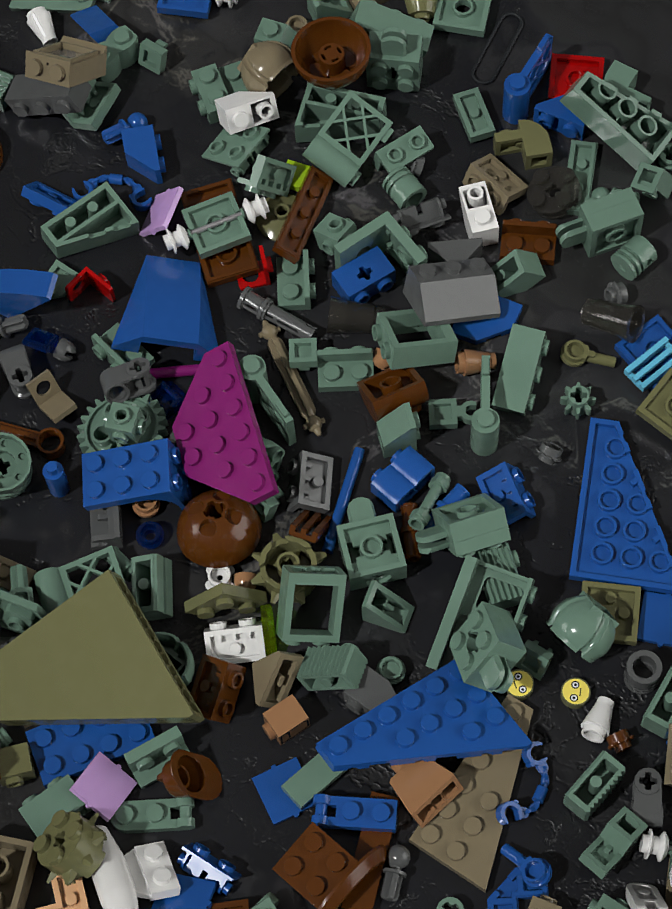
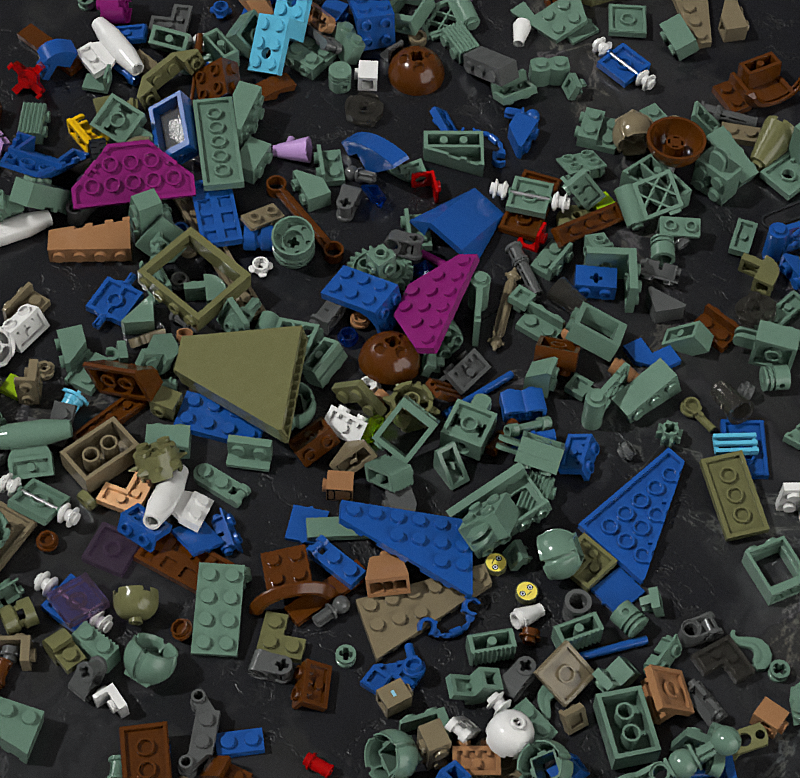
camera: 30 degrees right, 10 degrees down
dark tan window [25,35,107,88] -> none
dark tan bracket [26,369,78,424] -> none
blue cylinder [43,461,70,498] -> none
dark grey hinge [53,338,76,362] -> none
lavender piece [69,751,137,822] -> none
blue slope [70,5,119,43] -> none
lavender piece [139,186,184,237] -> none
reddish brown piece [157,749,222,801] -> none
white slope [214,91,280,135] -> none
sand green plate [376,656,406,686] -> none
dark grey slope [403,257,501,327] -> none
white slope [458,181,499,246] -> none
dark tan bracket [462,153,529,215] -> none

